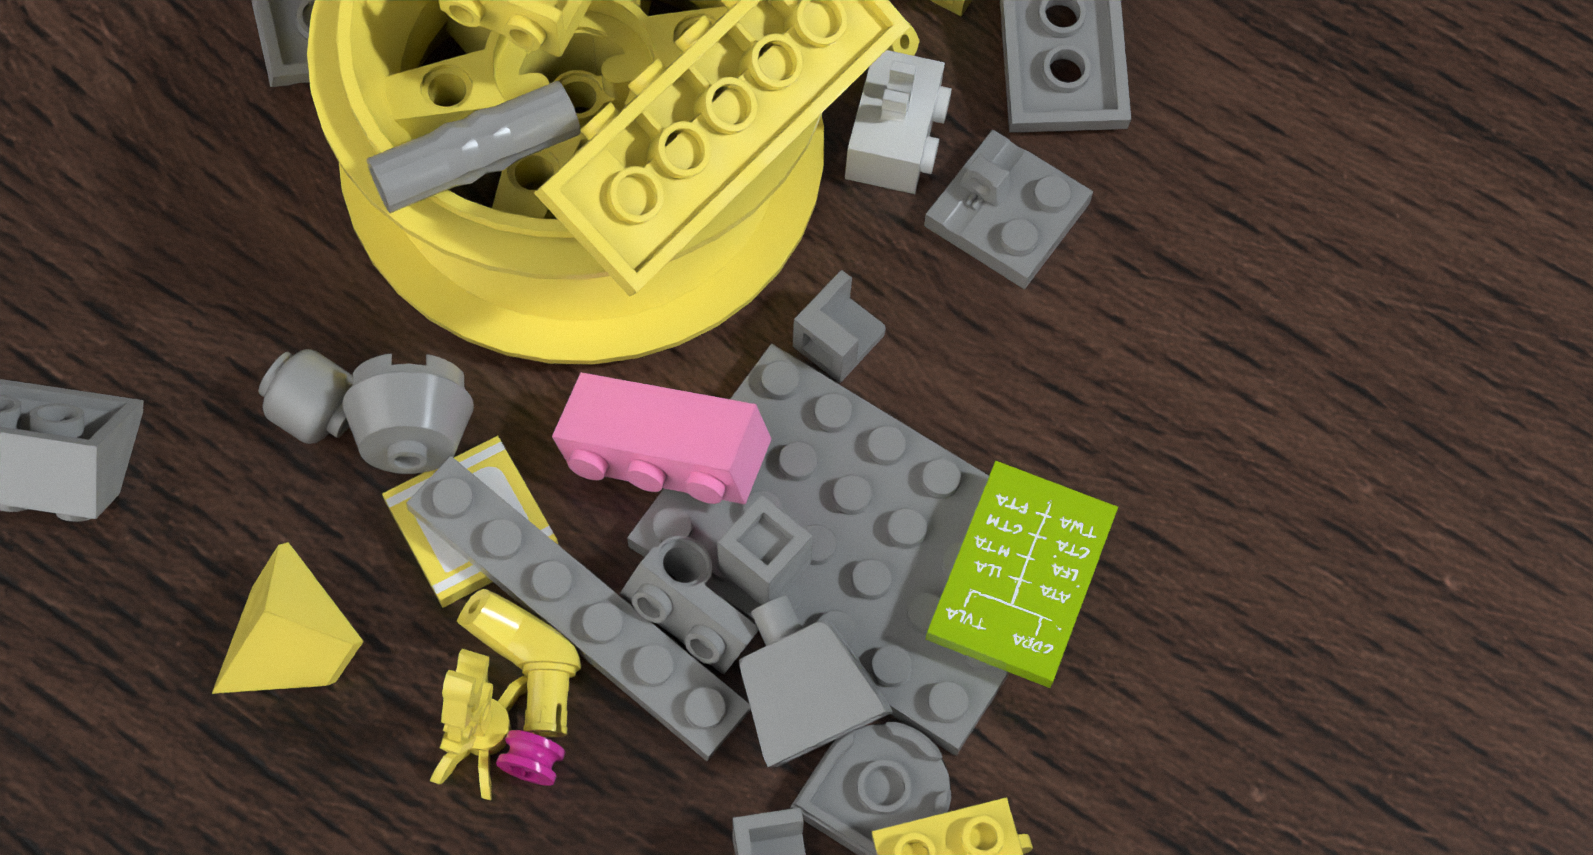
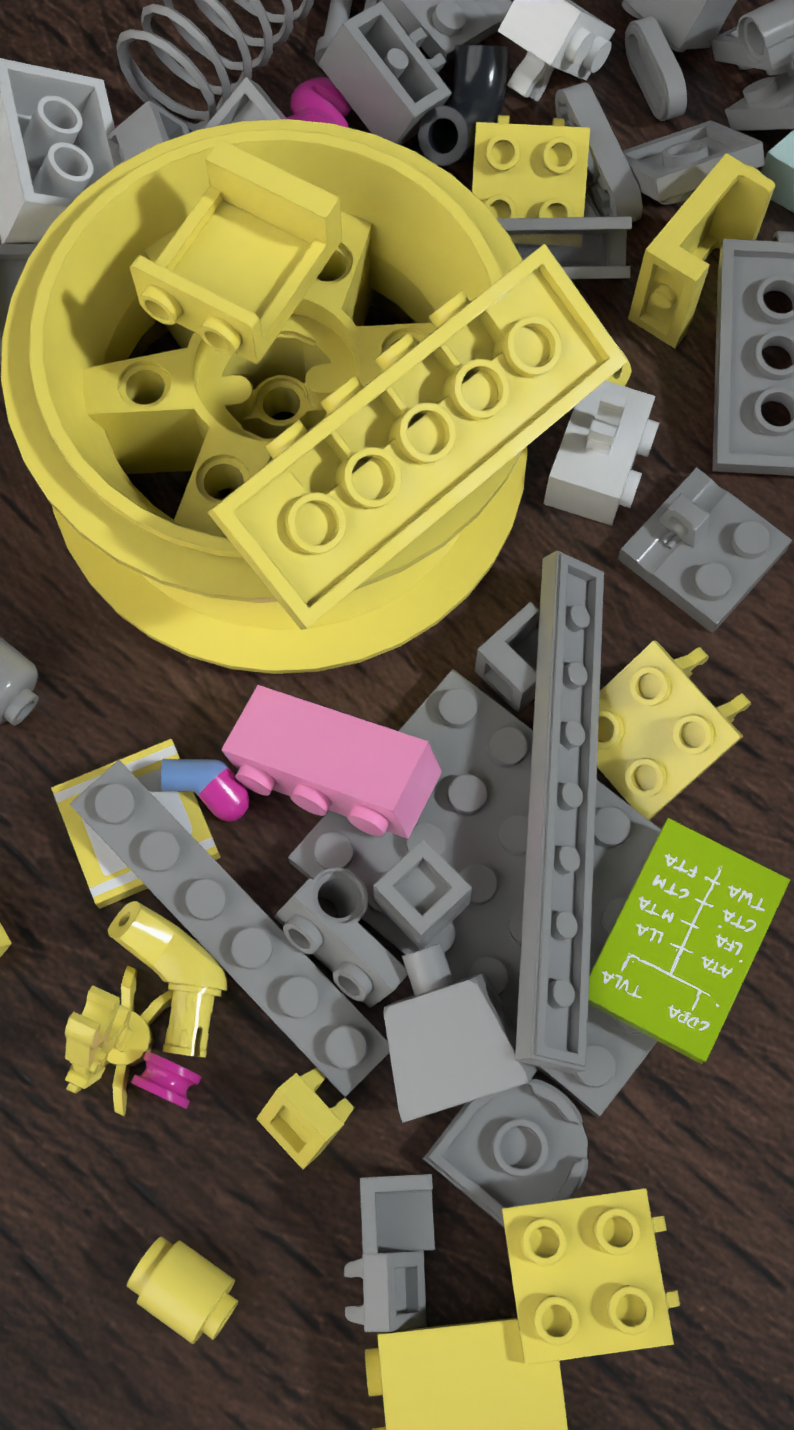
camera: 10 degrees right, 5 degrees up
light grey cone [342,354,474,474] -> none
light grey axle [366,81,581,213] -> none
none -> arm [161,759,250,822]
none -> light yellow tile [256,1068,354,1169]
none -> light grey tile [515,551,604,1073]
none -> light yellow plate [597,641,751,820]

